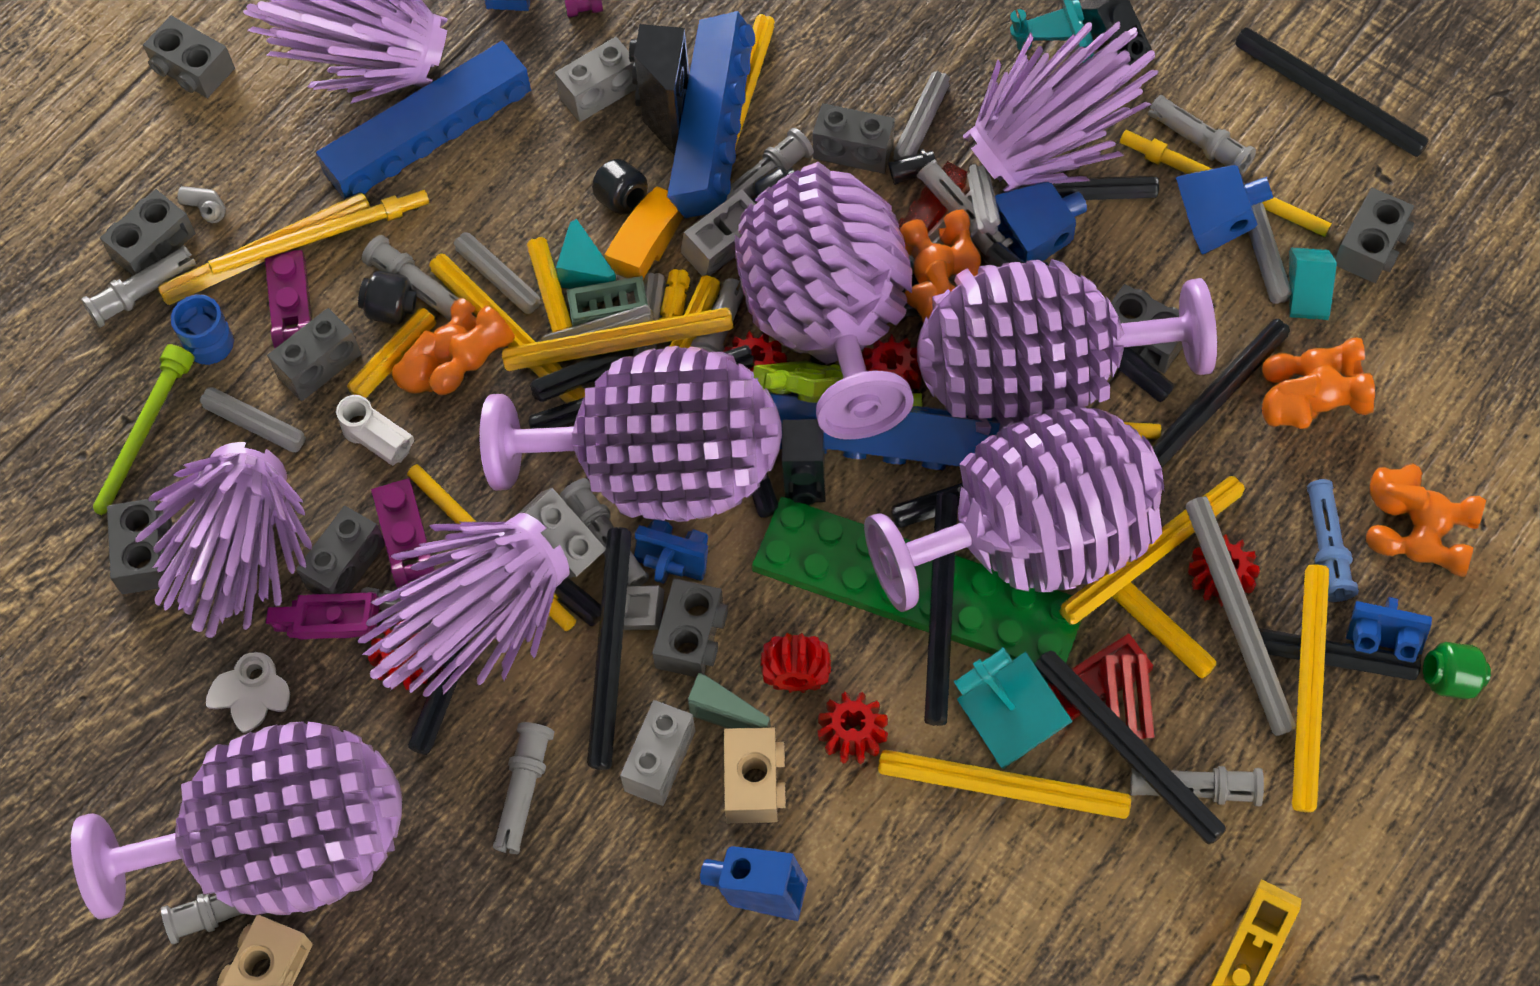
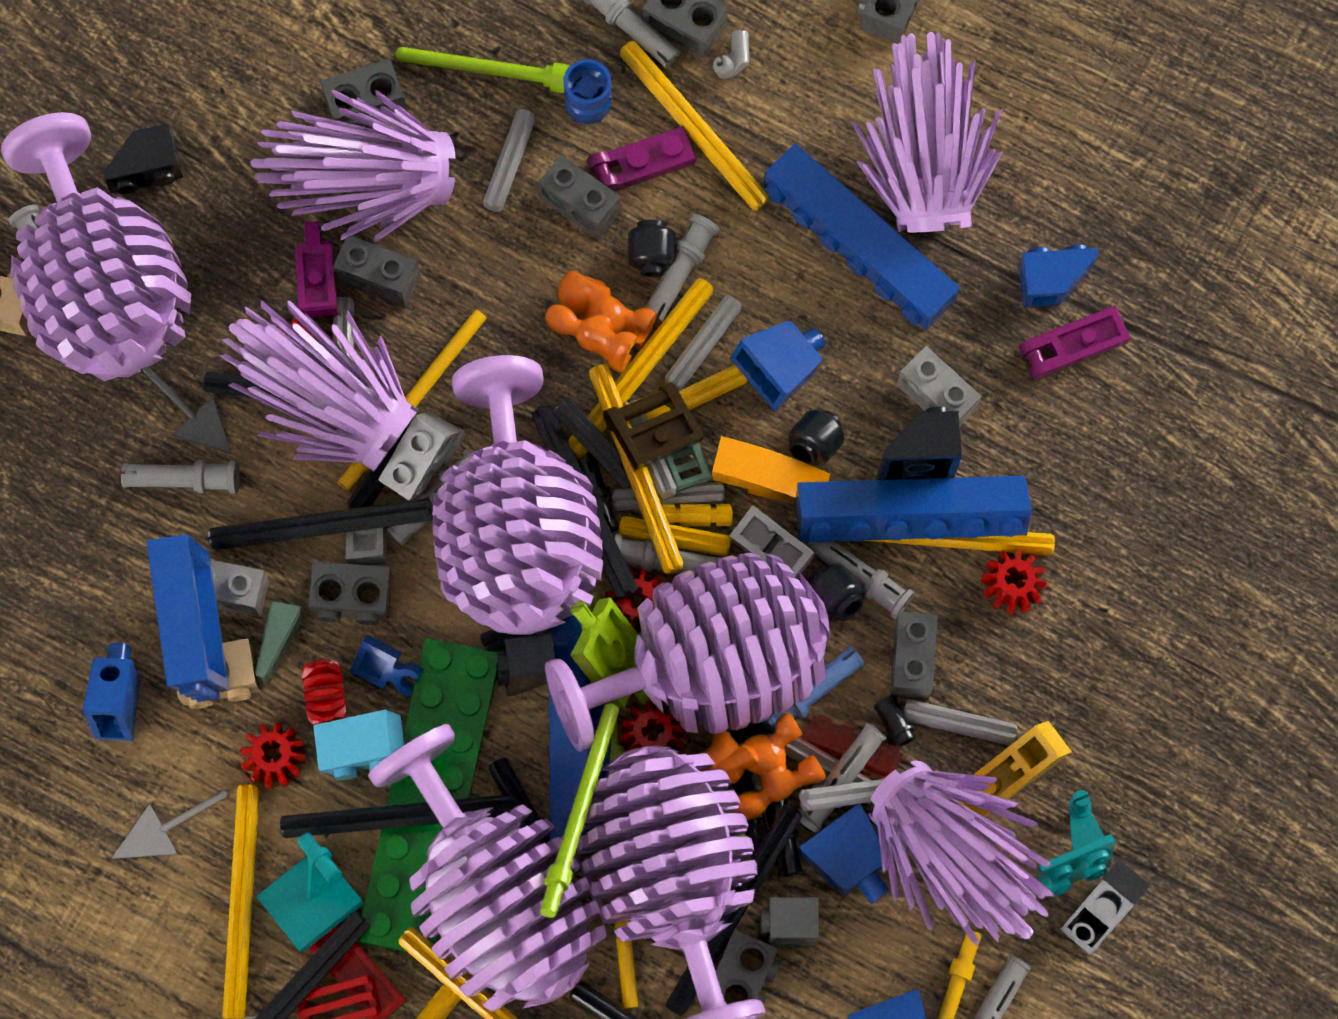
camera: 75 degrees right, 10 degrees up
white plate [206,652,290,733] -> none
yellow bar [208,189,429,275] -> none
white piece [336,395,414,466] -> none
yellow axle [347,308,436,398] -> none
magenta plate [371,478,435,589] -> none
teal slope [556,219,616,289] -> none
blue hips [634,519,708,584] -> none
black axle [1053,176,1159,200] -> none
none -> black slope [103,123,183,194]
none -> light grey piece [112,789,230,859]
none -> dark grey piece [143,367,231,454]
none -> blue window [146,534,230,702]
none -> medium azure brick [313,710,404,780]
none -> blue plate [350,635,423,696]
none -> lime bar [540,704,619,918]
none -> dark brown plate [603,382,704,471]
none -> blue torso [730,321,825,412]
none -> dark grey brick [759,897,819,948]
none -> yellow slope [957,721,1072,817]
none -> red gear [981,549,1047,615]

